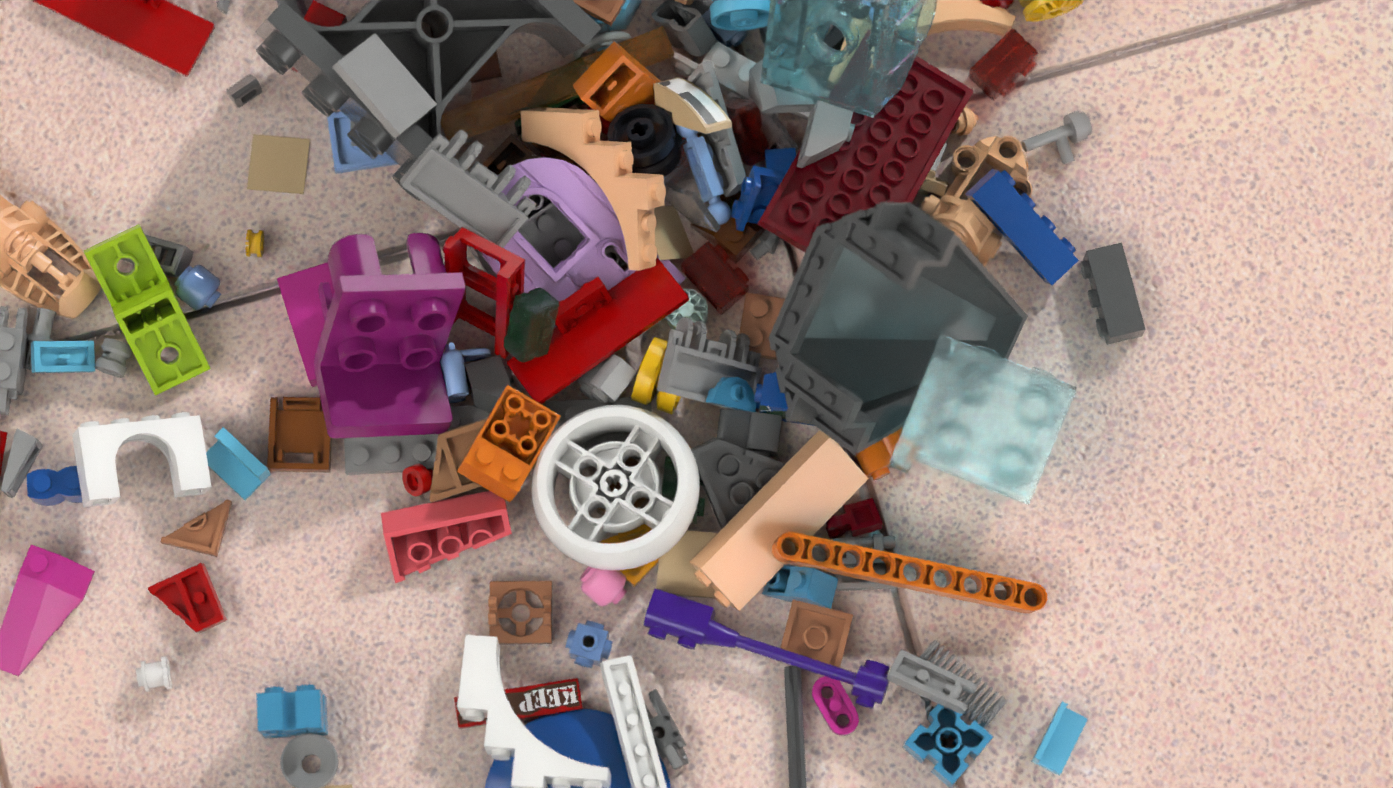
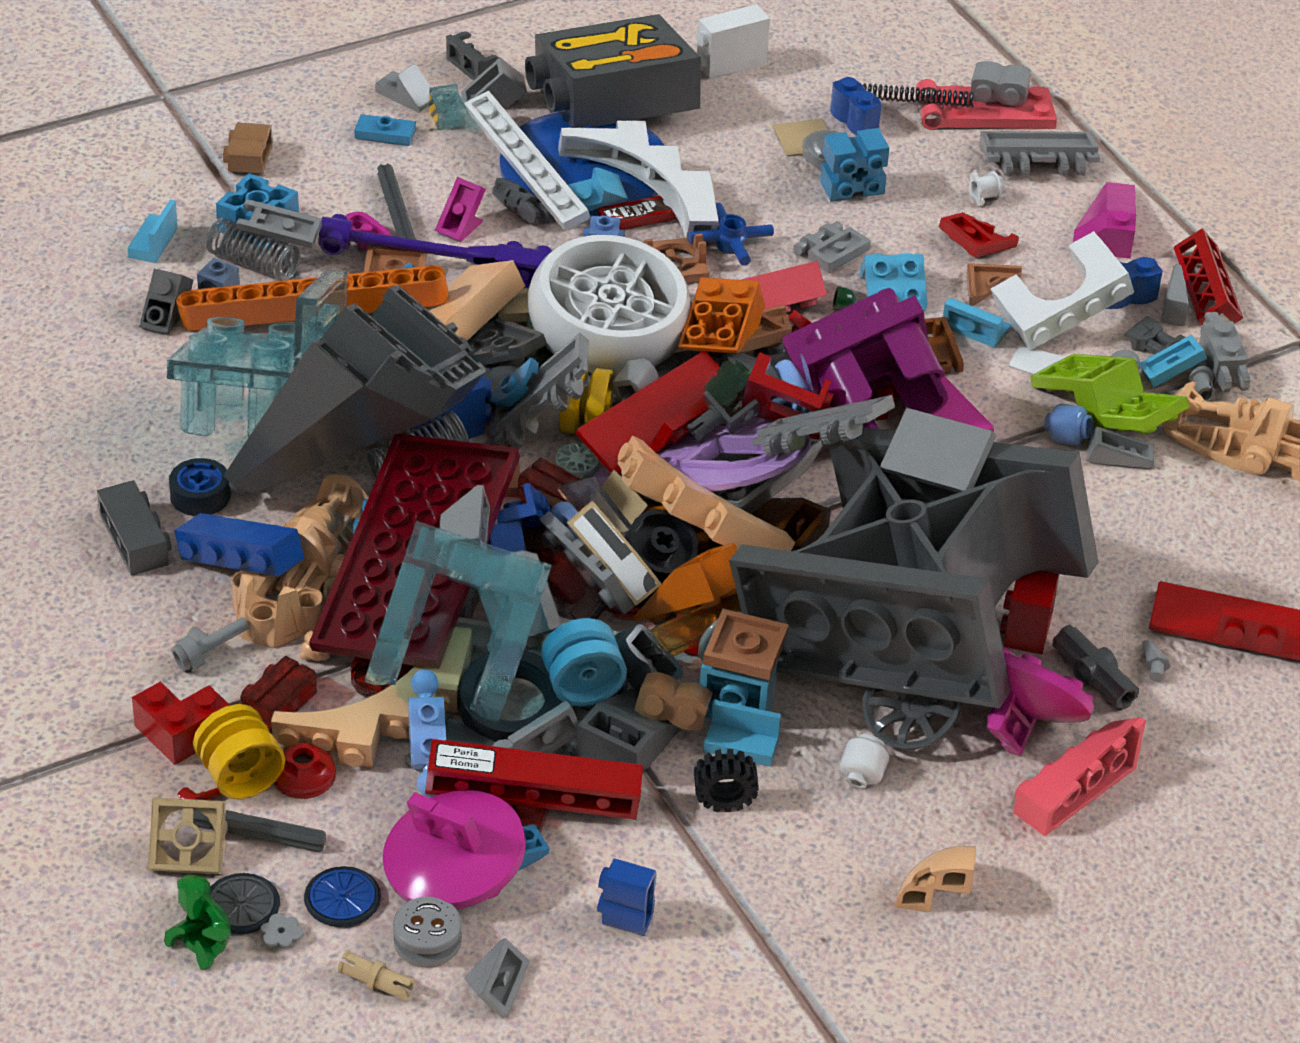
camera: 165 degrees right, 35 degrees down
dark grey slope [226,74,262,108] -> none
none -> red brick [132,681,230,765]
none -> dark grey slope [139,268,194,334]
none -> black wheel [169,458,231,516]
none -> sand blue brick [197,258,240,289]
none -> dark pink slope [434,177,486,242]
none -> medium azure slope [568,167,628,211]
none -> dark grey bracket [687,391,760,442]
none -> blue bar [688,203,774,266]
none -> light grey plate [794,221,871,273]
none -> dark green hinge [833,286,856,311]
none -> medium azure bracket [860,253,927,311]
none -> light grey hinge [980,131,1100,176]
none -> white sticker [1008,344,1065,374]
none -> dark grey piece [1125,316,1186,355]

